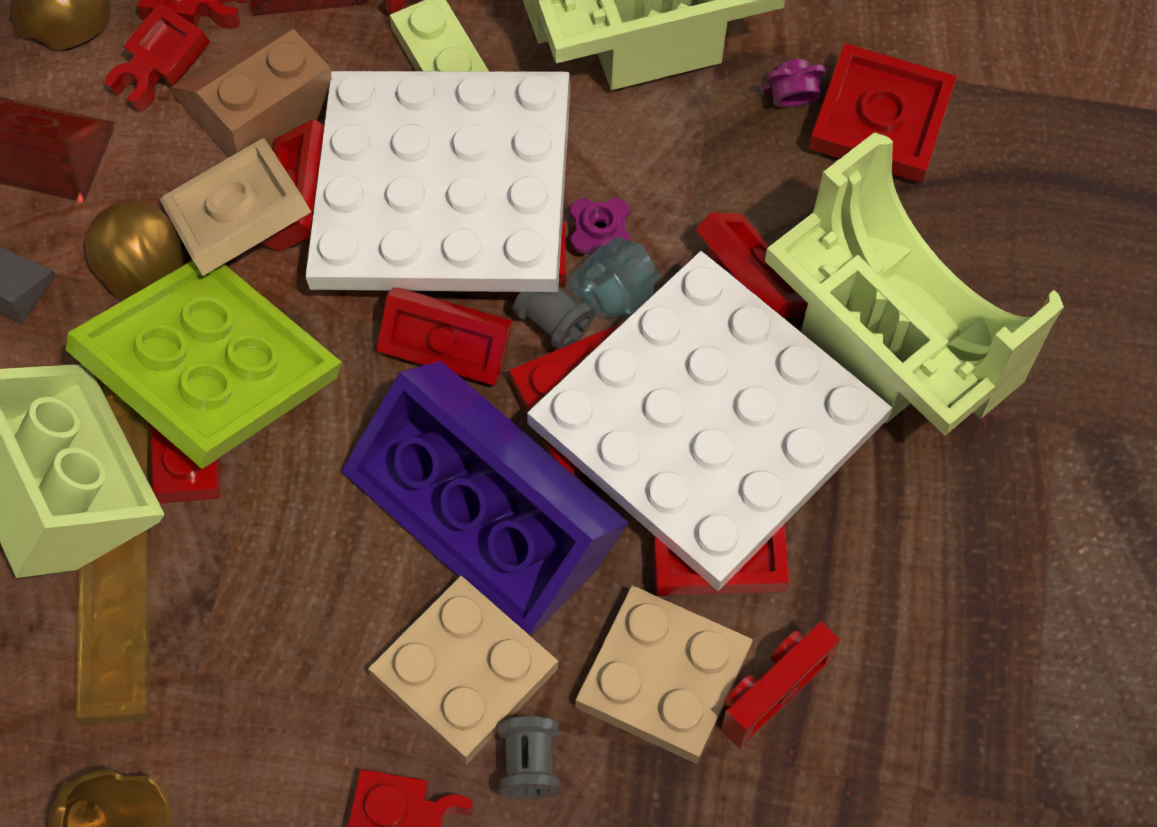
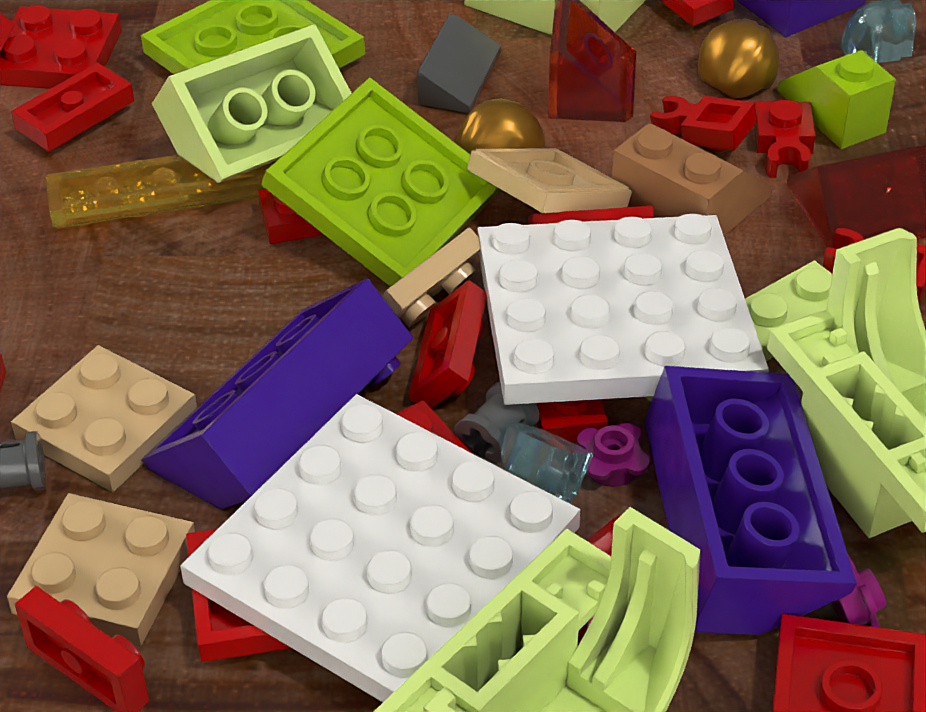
camera: 85 degrees right, 20 degrees down
none -> tan plate [382,227,480,327]
none -> dark purple slope [644,366,857,635]

